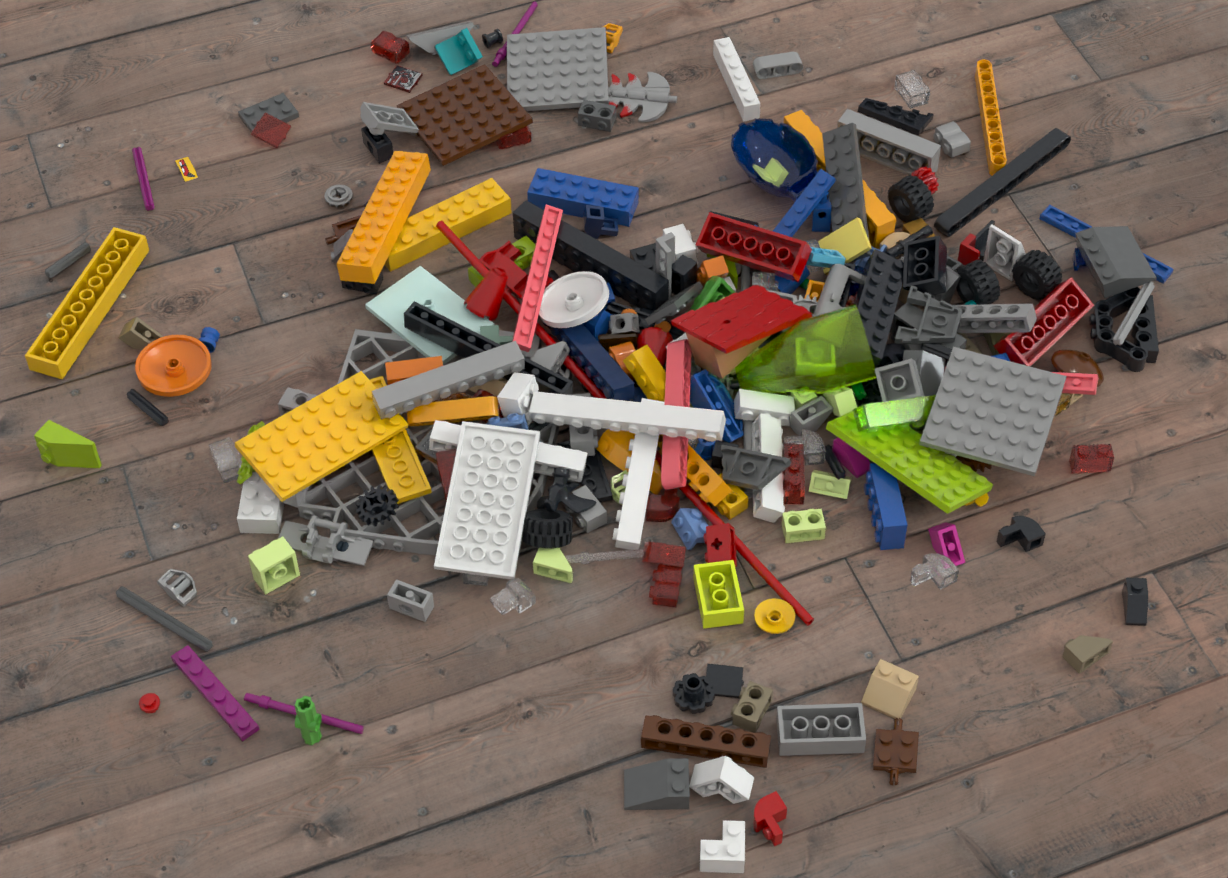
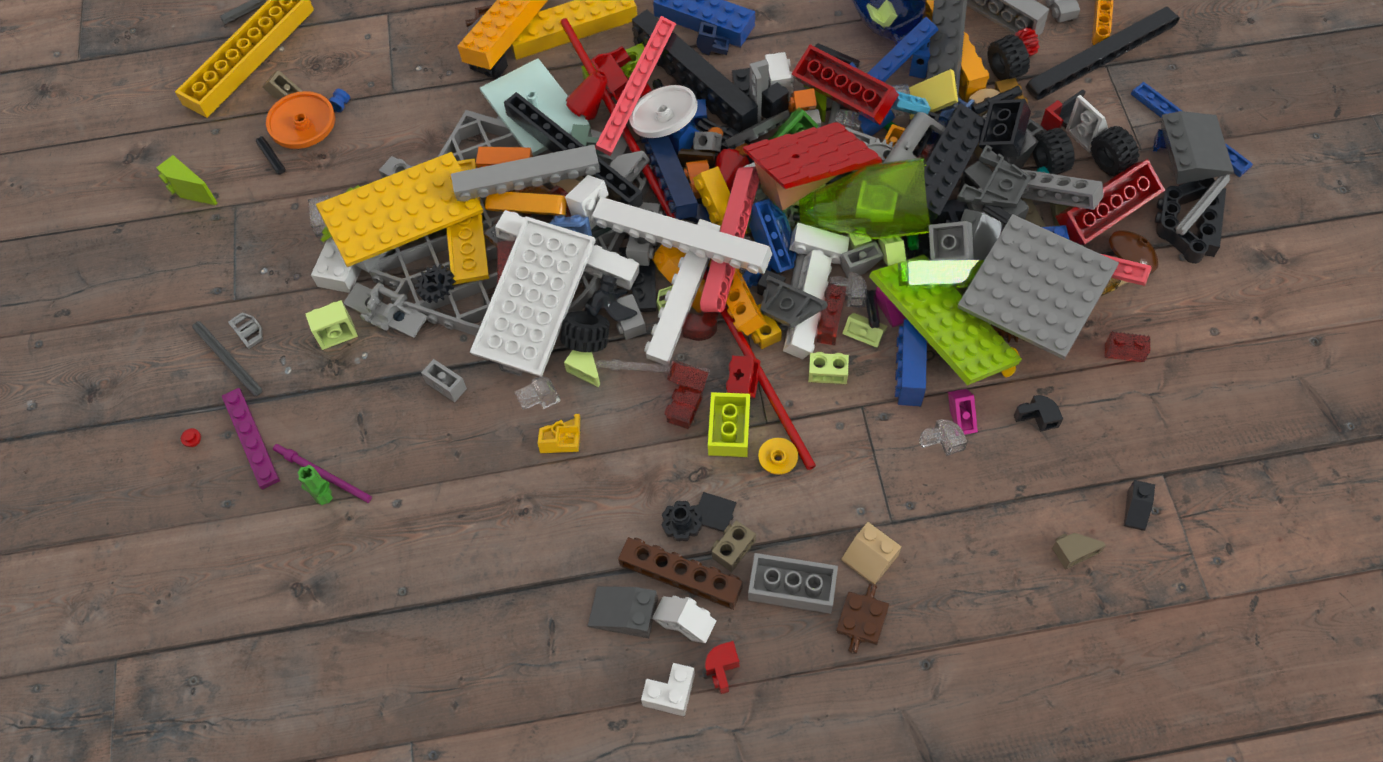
camera: 15 degrees right, 10 degrees up
medium blue bracket [671,508,708,550] -> none
none -> yellow slope [537,414,580,453]

